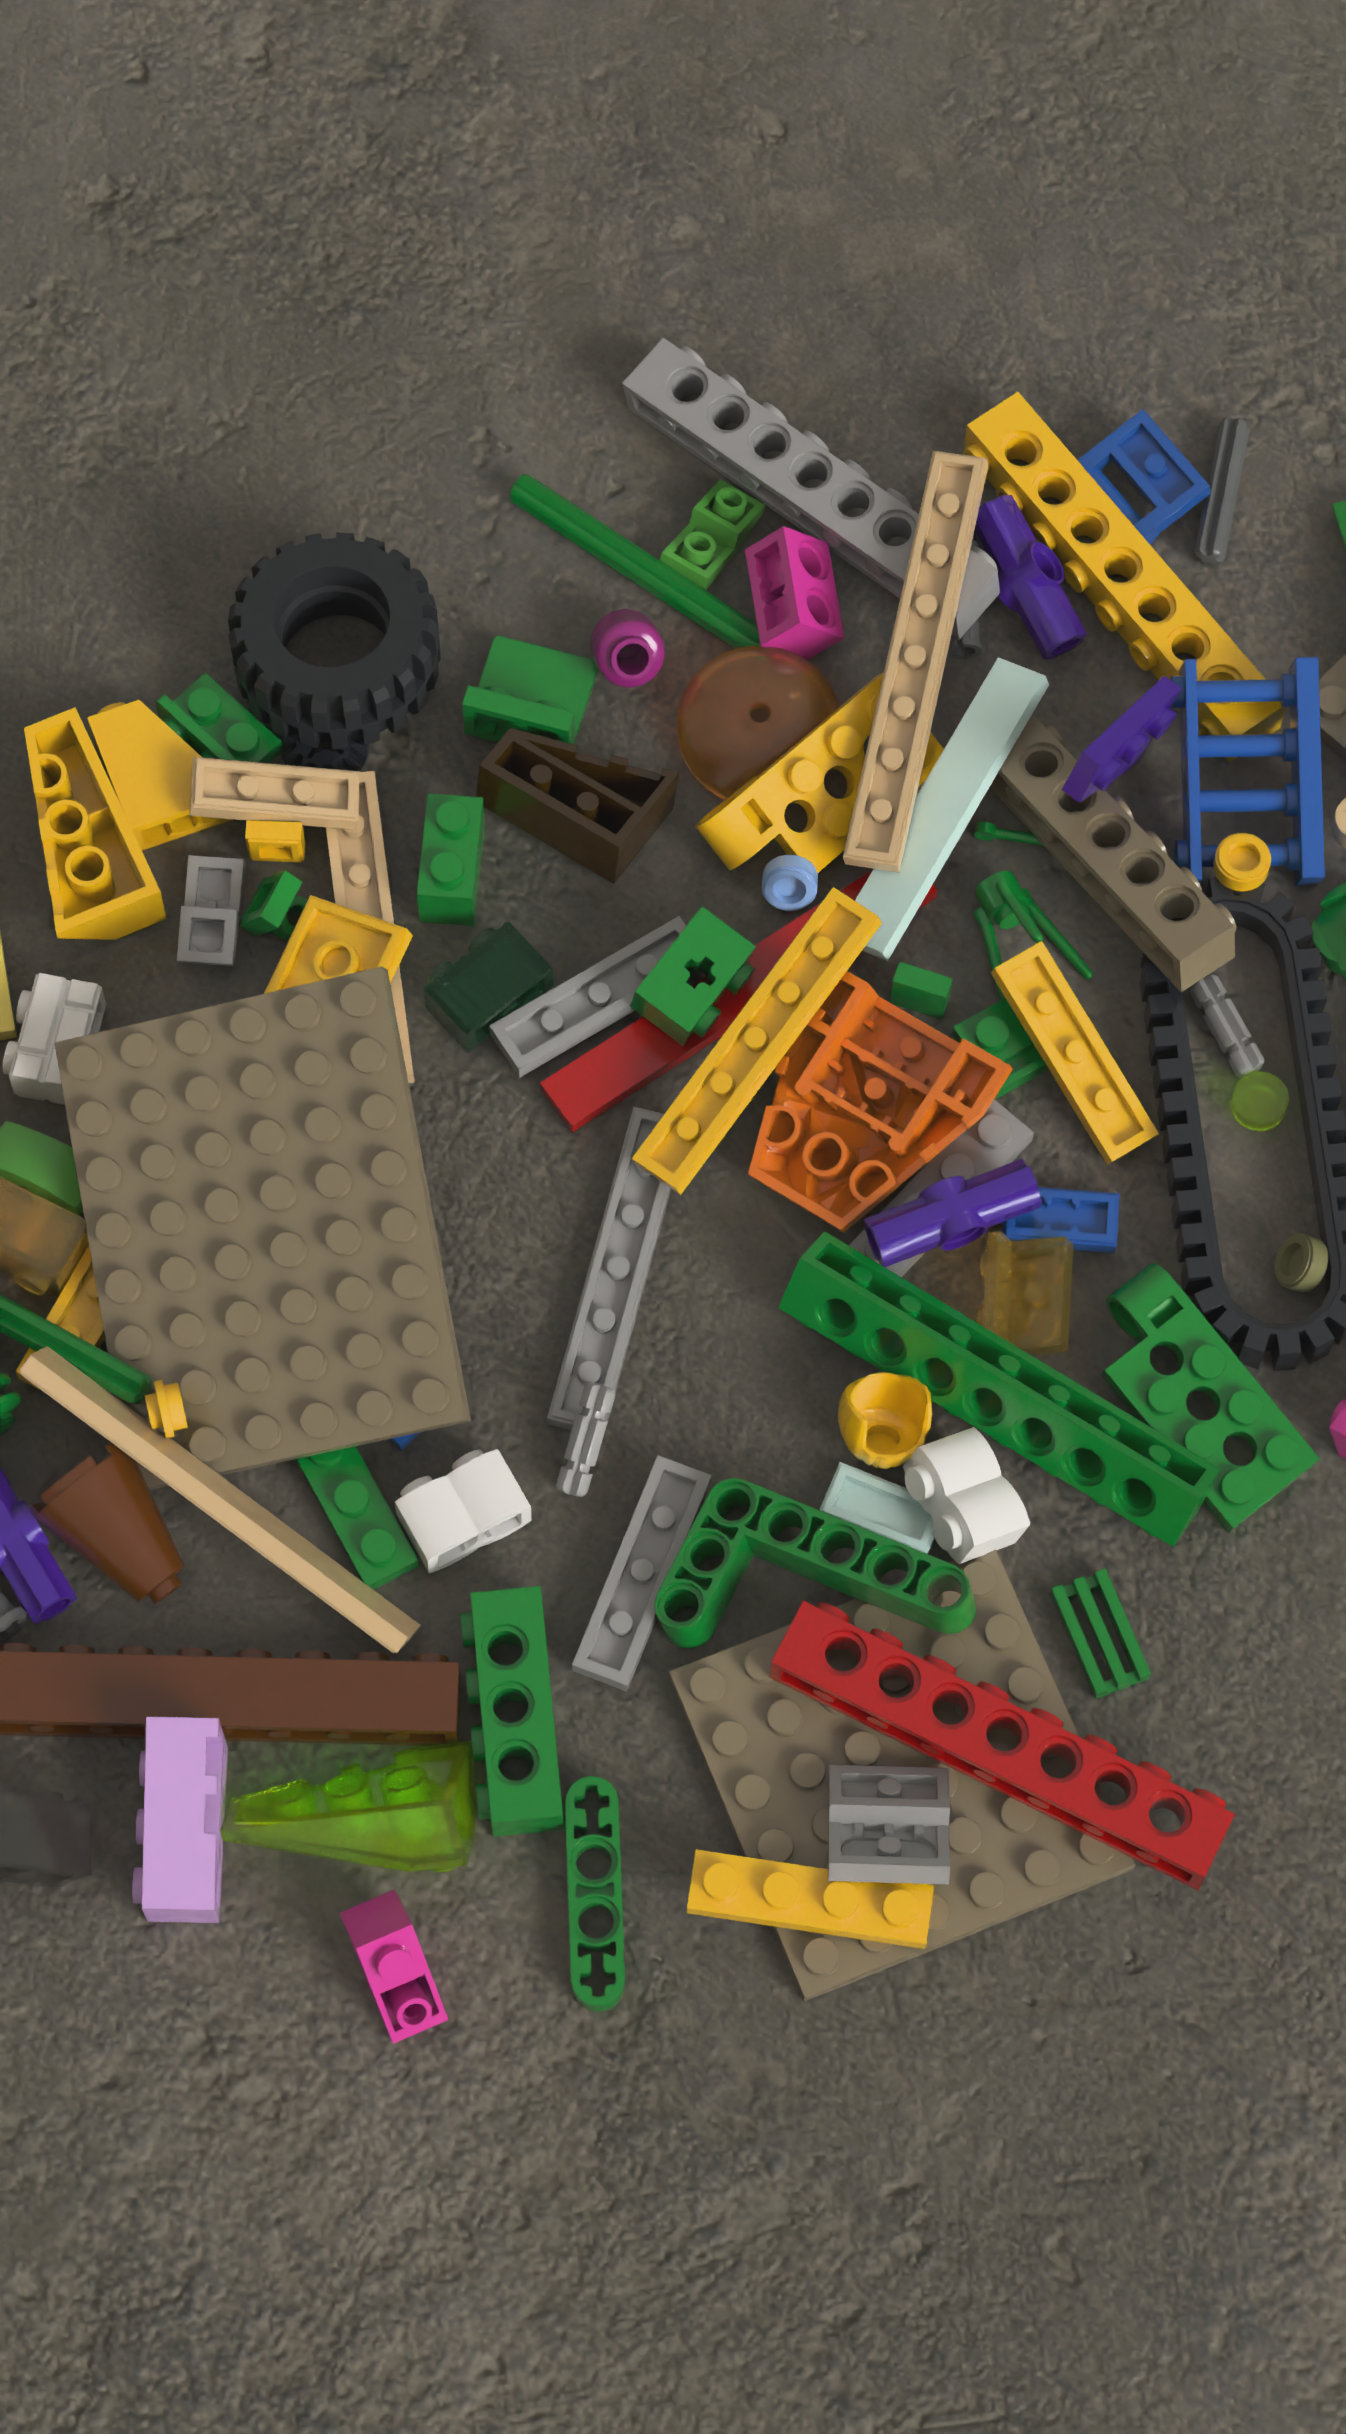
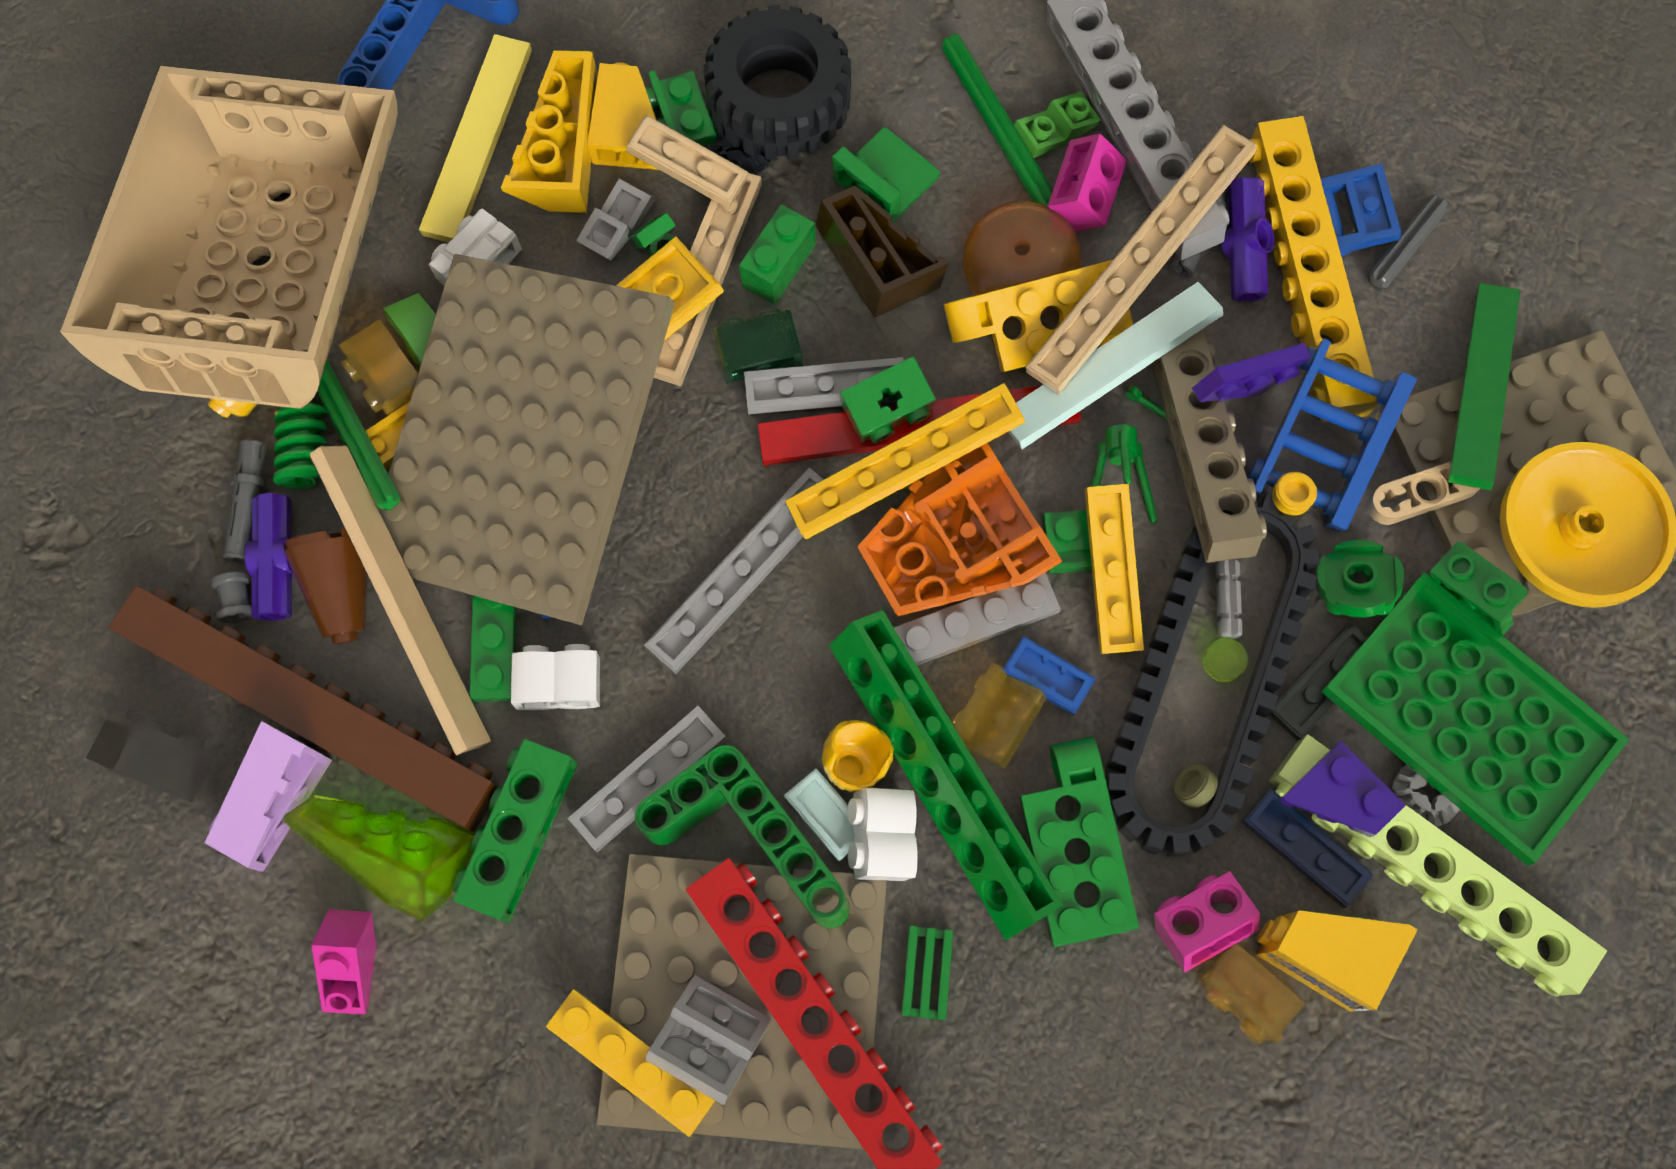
camera: 30 degrees right, 5 degrees up
yellow plate [145,1380,188,1438] -> none
yellow tile [245,820,306,863] -> none
light grey axle [556,1383,615,1497] -> none
green beam [565,1776,625,2012] -> none
magenta head [590,609,665,688] -> none
light blue tile [762,855,818,911] -> none
dark purple piece [863,1159,1042,1267] -> none
green tile [890,962,953,1020] -> none

